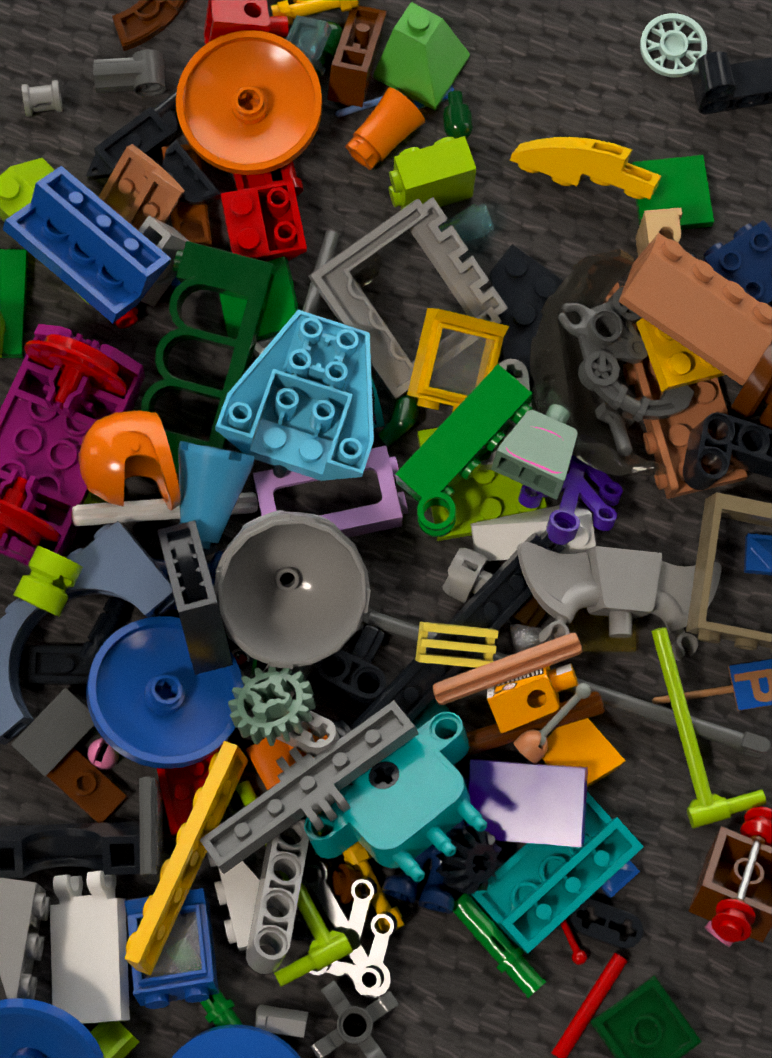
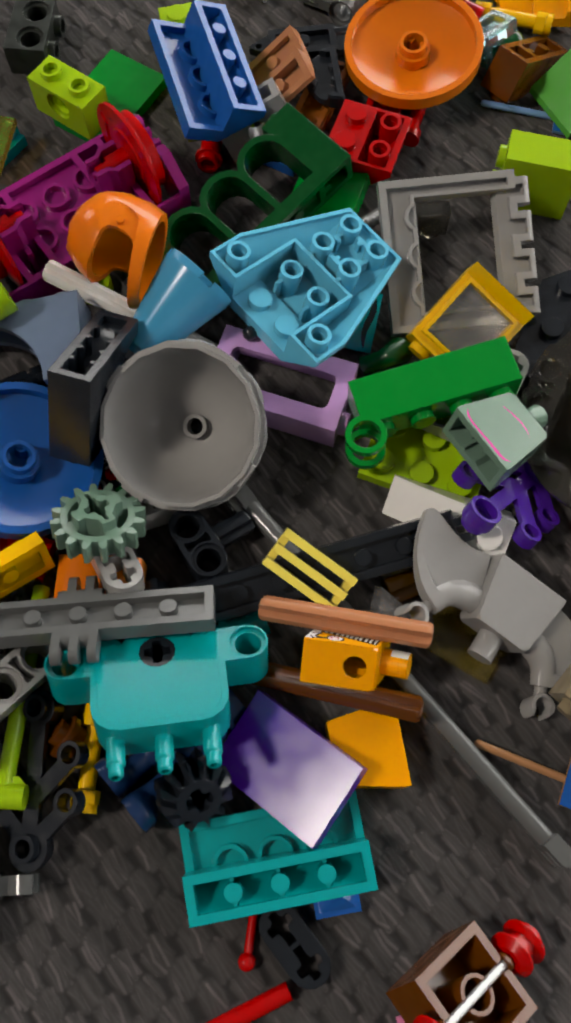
camera: 35 degrees right, 5 degrees down
orange plant [346,87,425,170] -> none
clear light blue cone [439,203,495,242] -> none
light grey piece [442,548,493,604] -> none
green pin [453,894,546,999] -> none
hinge [513,683,591,764] -> none
lime bar [651,627,766,829] -> none

